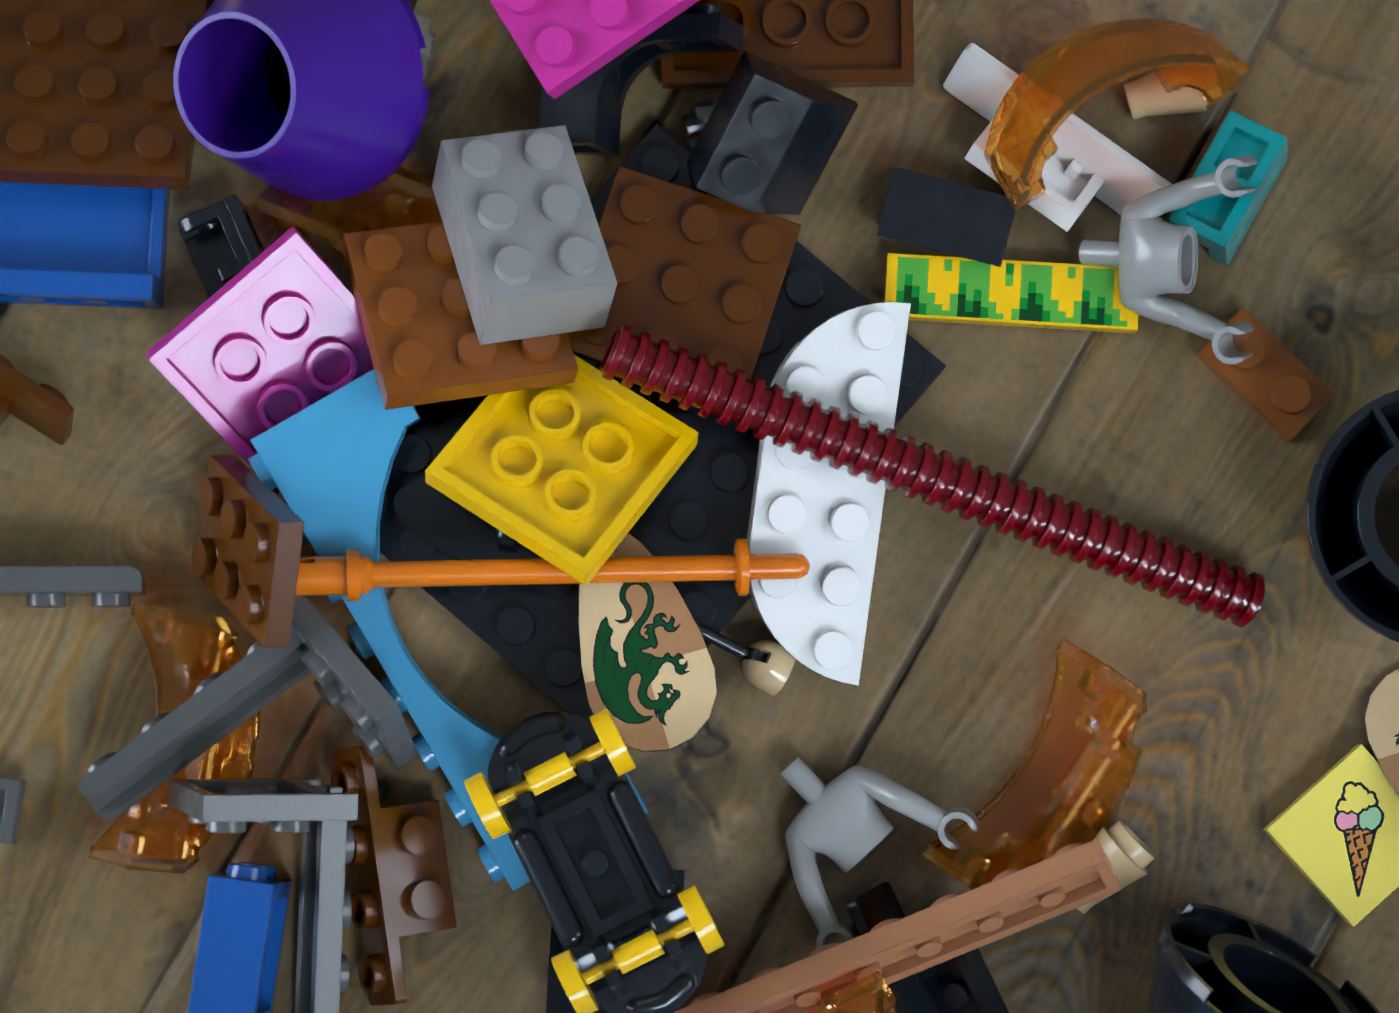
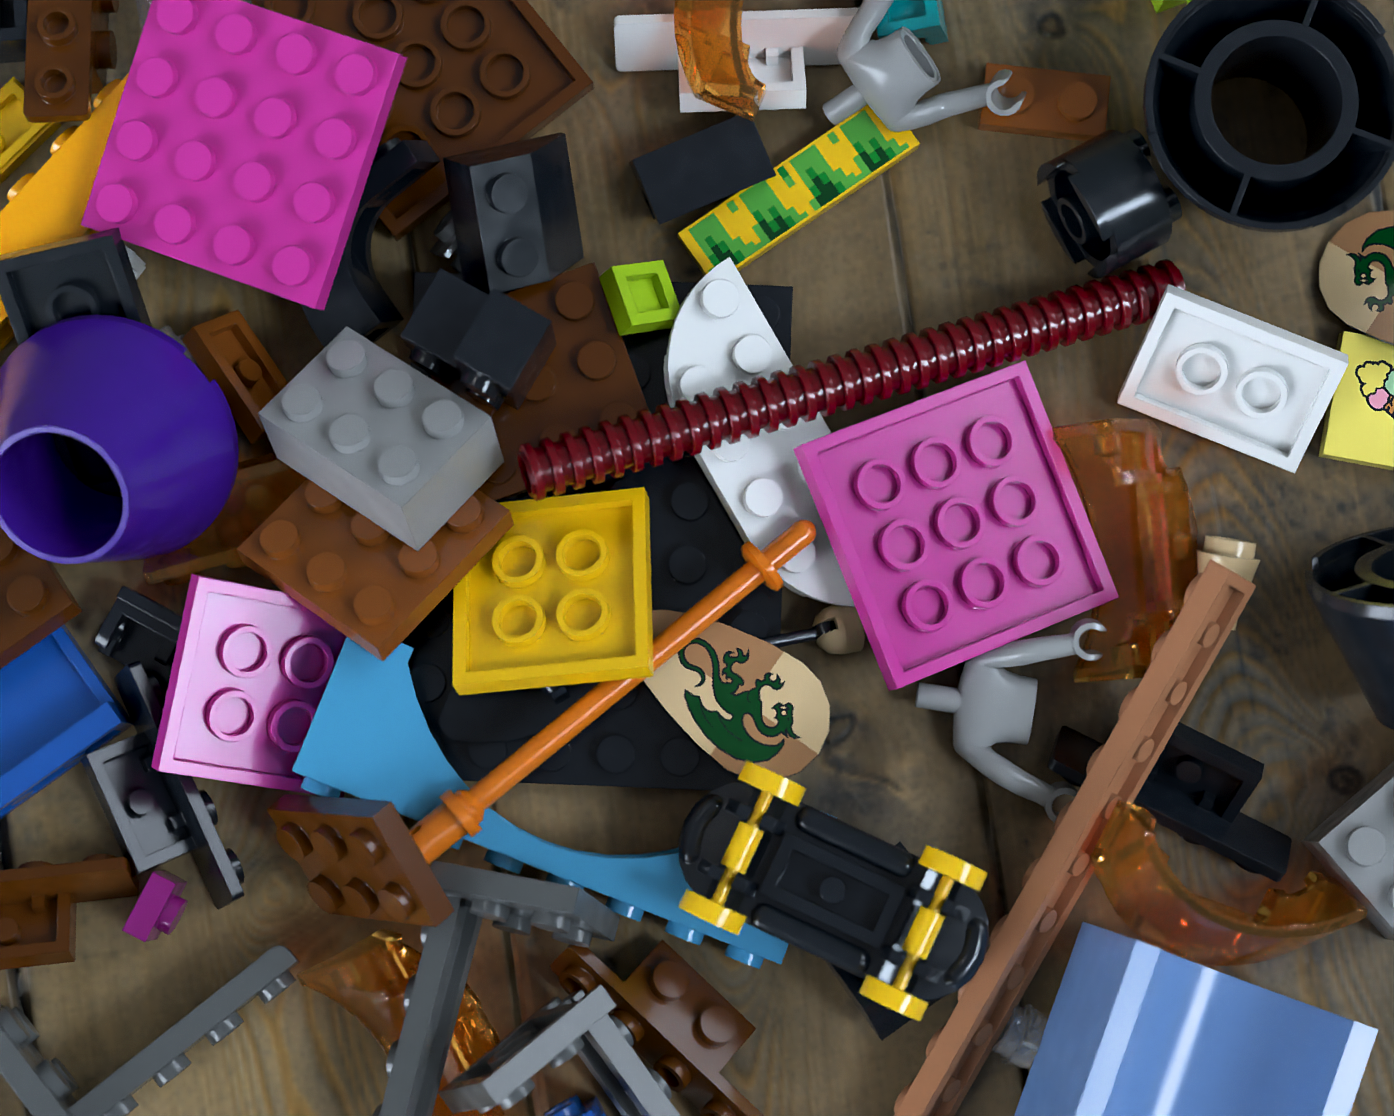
camera: 45 degrees left, 0 degrees up
none -> black bracket [81,661,245,910]
none -> magenta plate [122,870,188,942]
none -> dark orange plate [181,310,288,444]
none -> black brick [400,268,557,411]
none -> lime plate [599,260,680,336]
none -> dark pink plate [793,360,1119,691]
none -> black brick [1037,128,1182,279]
none -> white plate [1117,284,1349,473]

